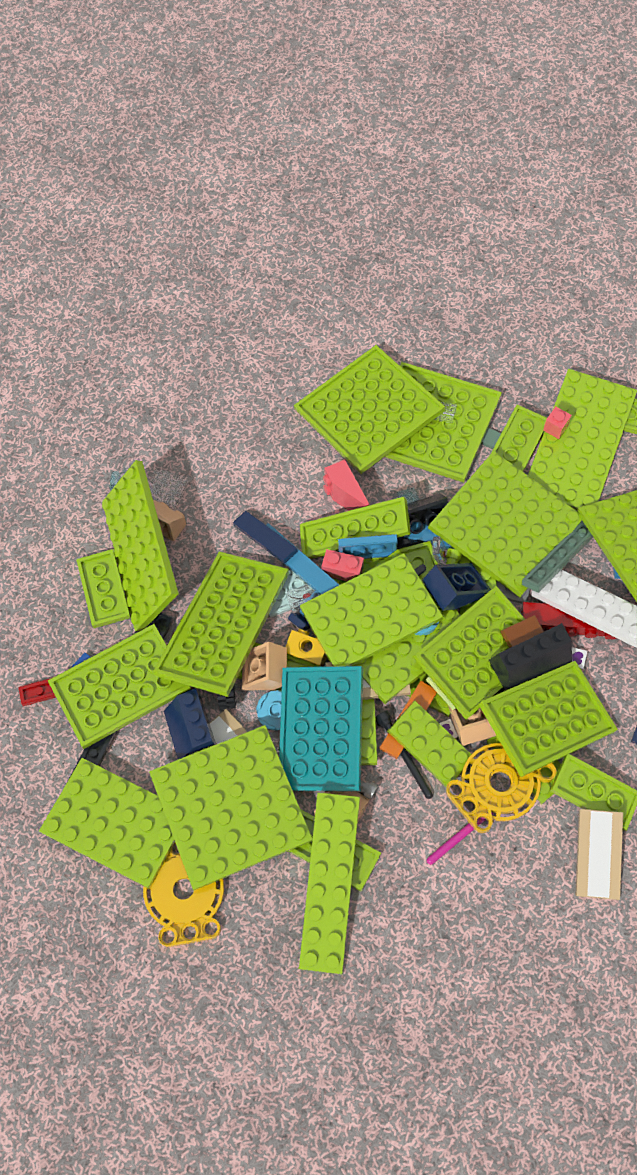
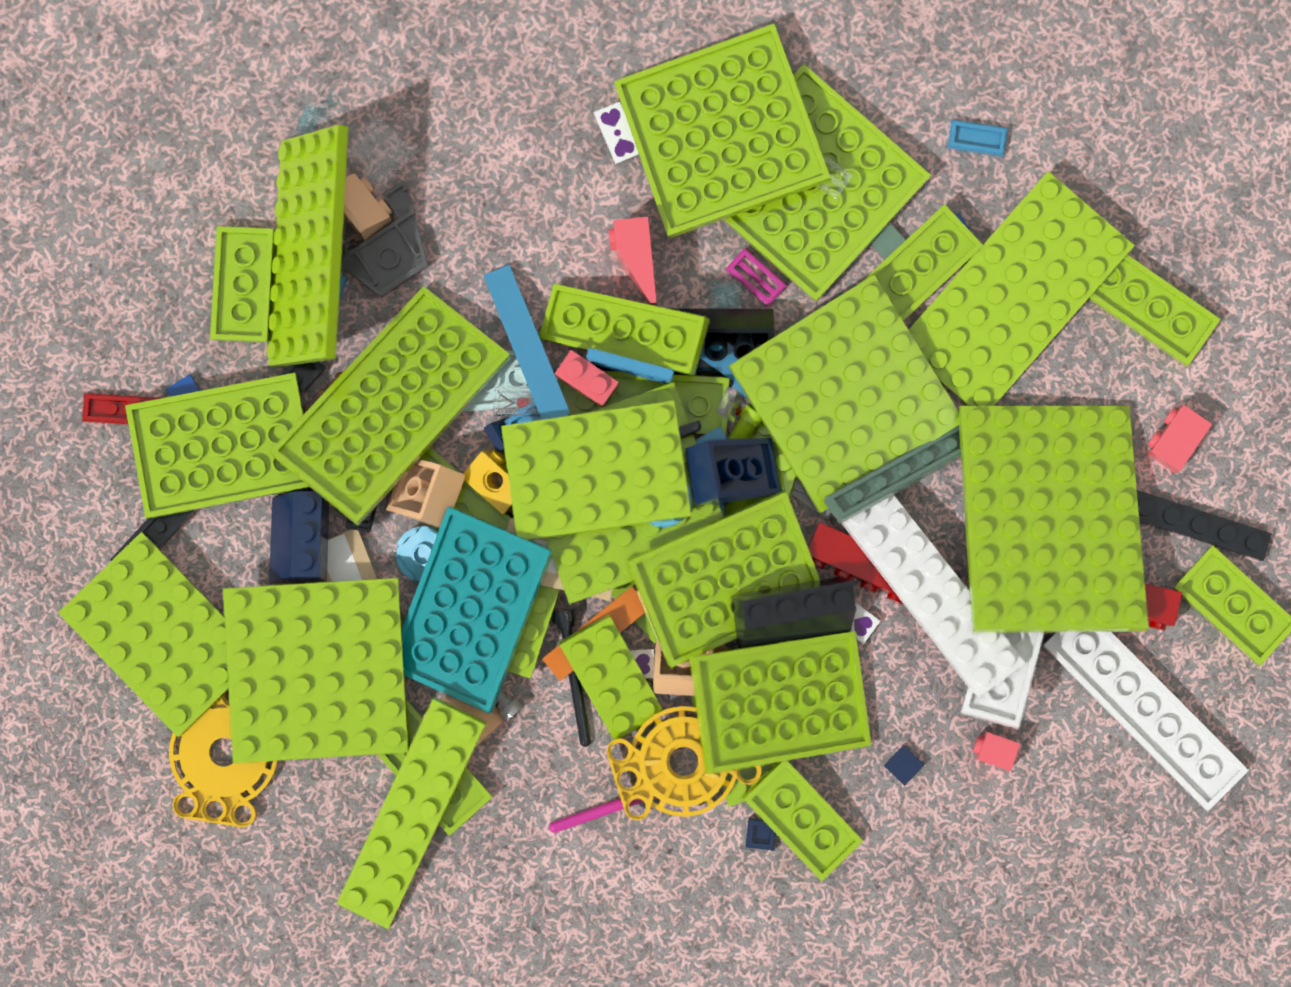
camera: 20 degrees right, 20 degrees up
dark blue tile [233,511,298,564] -> none
dark orange tile [501,615,544,648] -> none
coral brick [543,406,572,439] -> none
tile [575,809,623,900] -> none
none -> dark grey wing [341,180,429,298]
none -> white tile [593,102,639,166]
none -> dark pink tile [725,248,787,307]
none -> dark blue tile [745,818,776,851]
none -> dark azure tile [947,119,1008,157]

